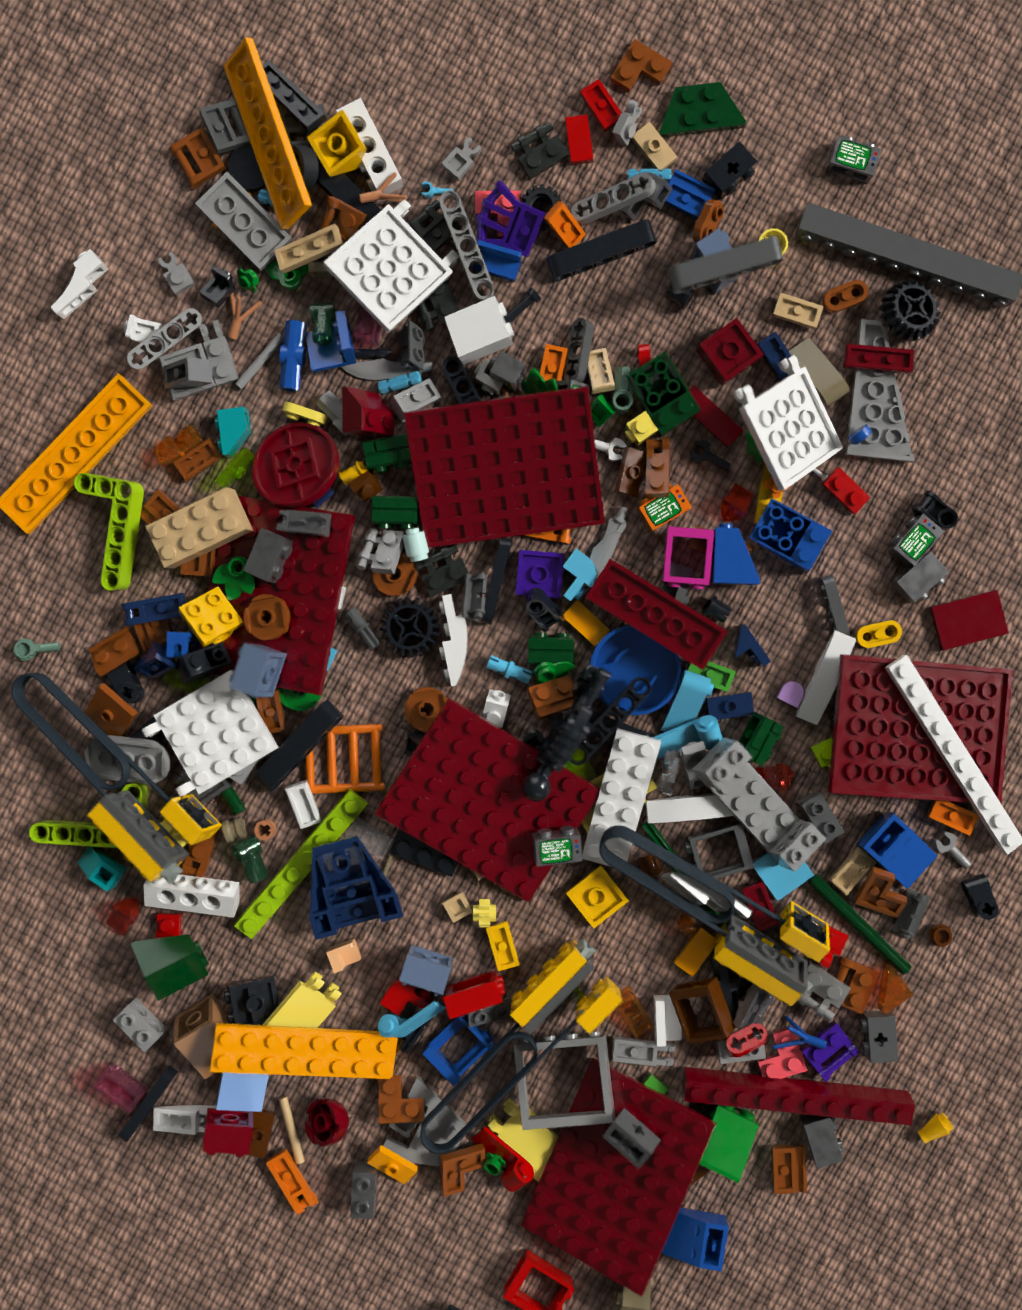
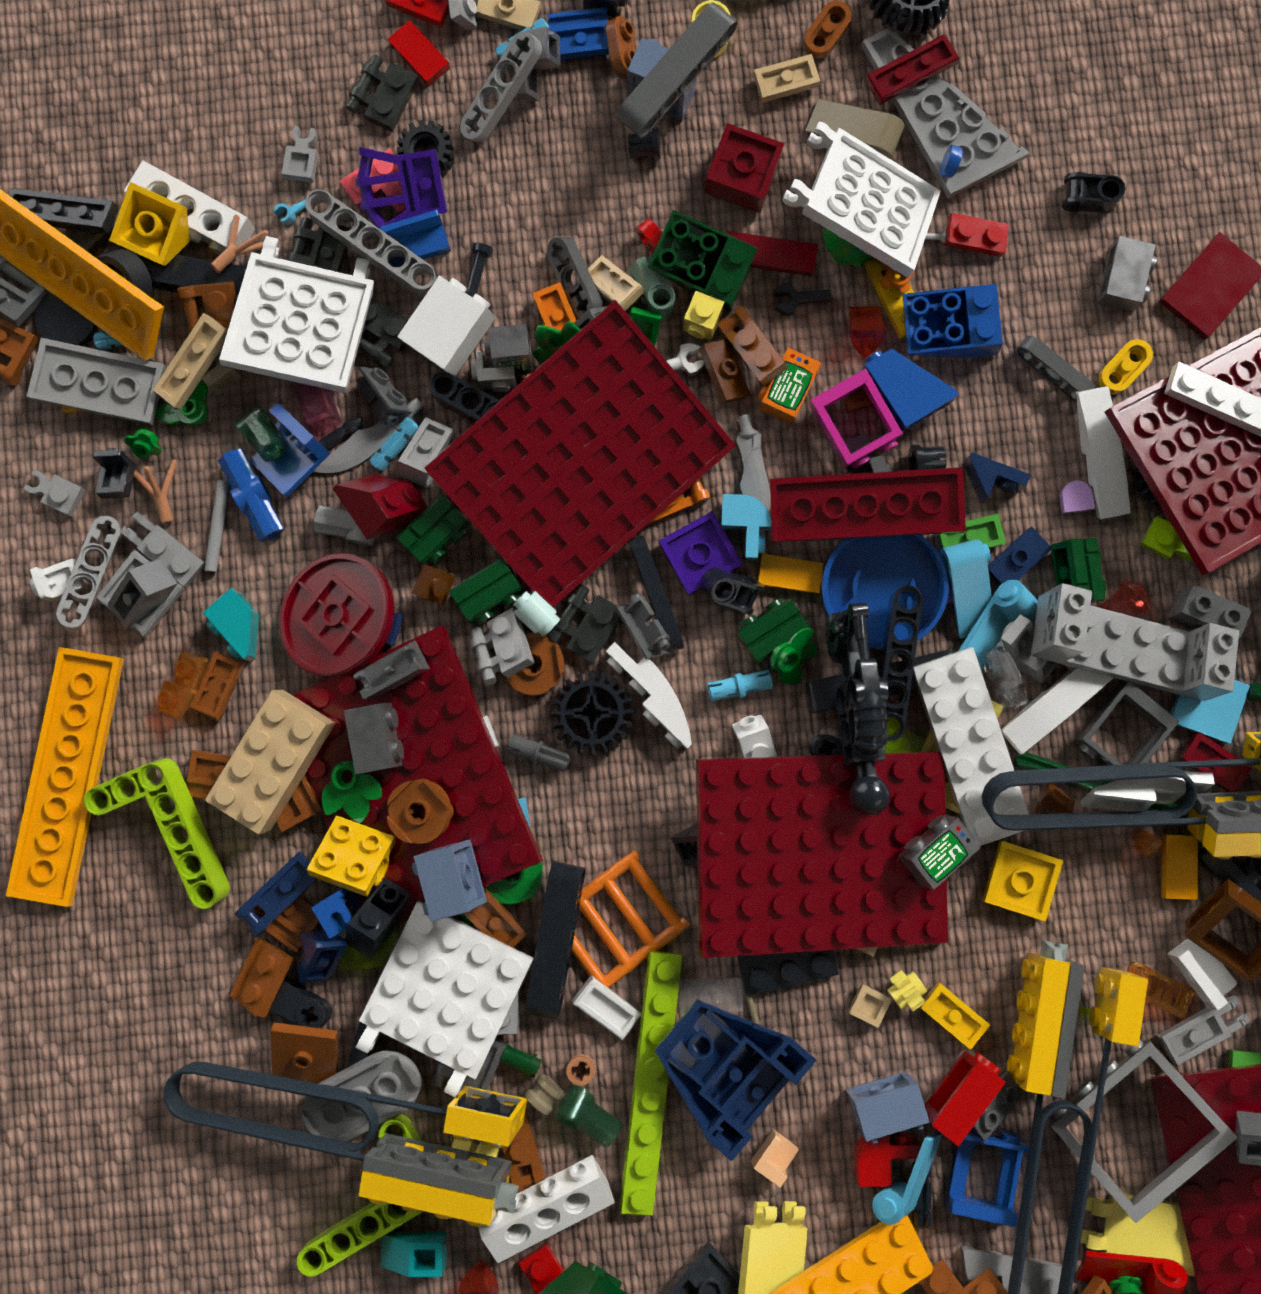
camera: 30 degrees left, 5 degrees down
sand green plate [13,639,60,661] -> none
clear neon green plate [215,447,255,488] -> none
light yellow plate [282,402,328,427] -> none
yellow pin [339,460,369,486] -> none
dark orange plate [404,687,447,732] -> none
dark orange plate [527,675,576,720] -> none
orange plate [543,201,586,249] -> none
black beam [546,219,657,282] -> none
dark blue plate [757,331,791,382] -> none
brick [888,514,944,567] -> none

